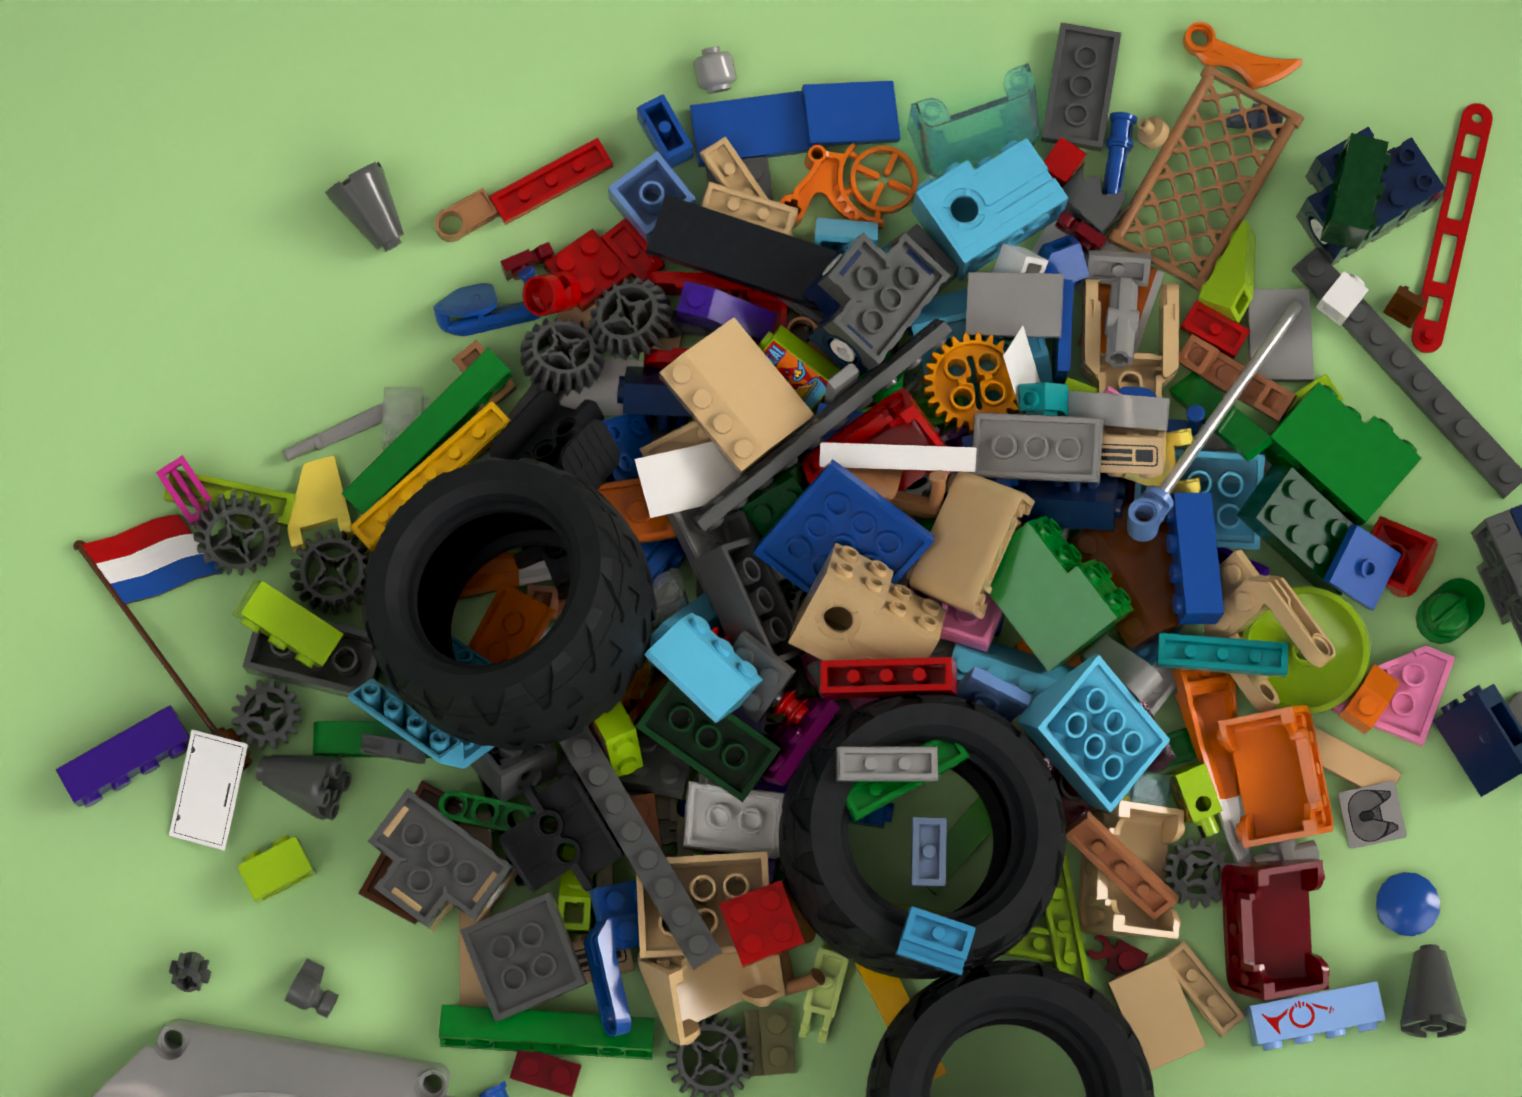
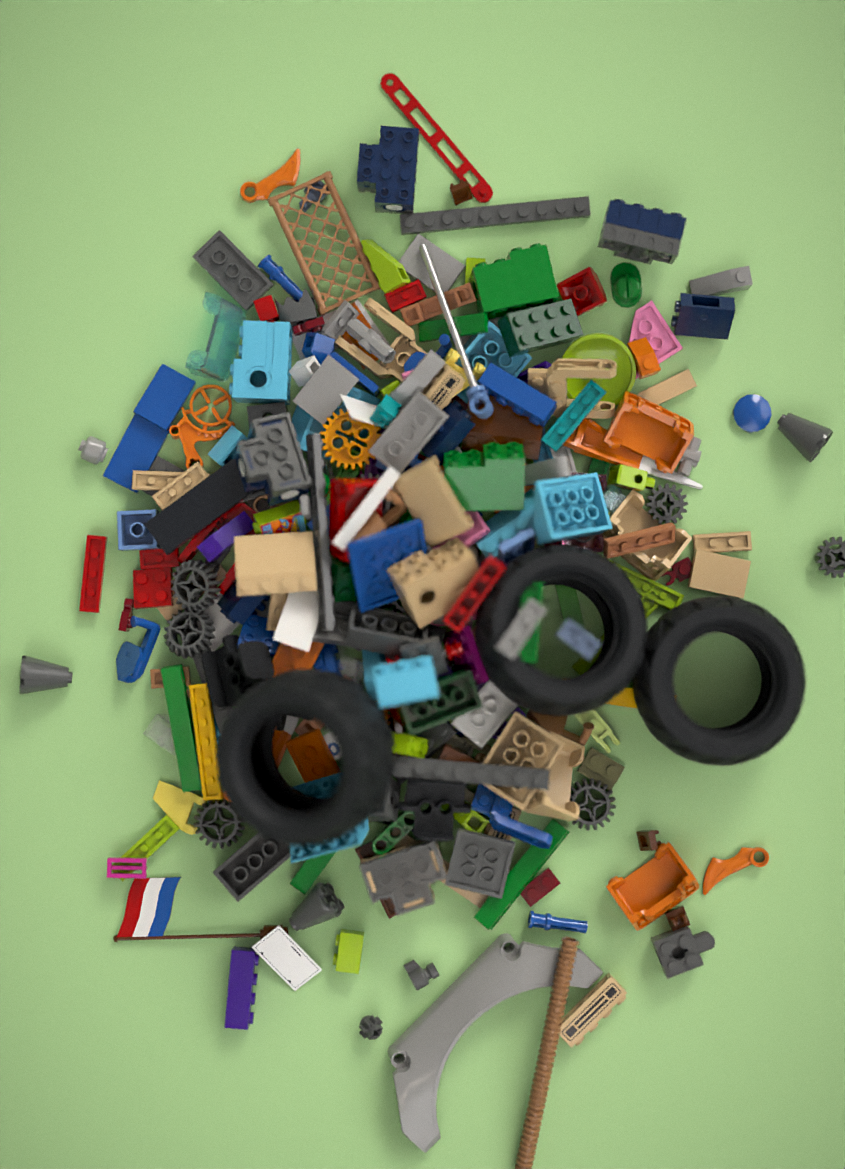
camera: 45 degrees left, 10 degrees up
dark grey gear [194,490,281,576] -> none
dark grey gear [231,679,302,750] -> none
lime wedge [232,581,343,669] -> none
light grey piece [283,402,387,462] -> none
dark grey piece [359,733,427,764] -> none
medium nougat piece [435,188,499,242] -> none
red wheel [522,271,581,316] -> none
blue brick [636,94,693,168] -> none
red plate [719,880,805,967] -> none
dark azure plate [895,906,976,976] -> none
tan tile [1137,116,1170,149] -> none
dark red windscreen [1221,858,1330,1001] -> none
light blue brick [1245,981,1386,1051] -> none
white brick [1316,271,1369,326] -> none
dark green brick [1320,133,1391,250] -> none
blue plate [1323,524,1401,610] -> none
sticker [1338,781,1406,848] -> none

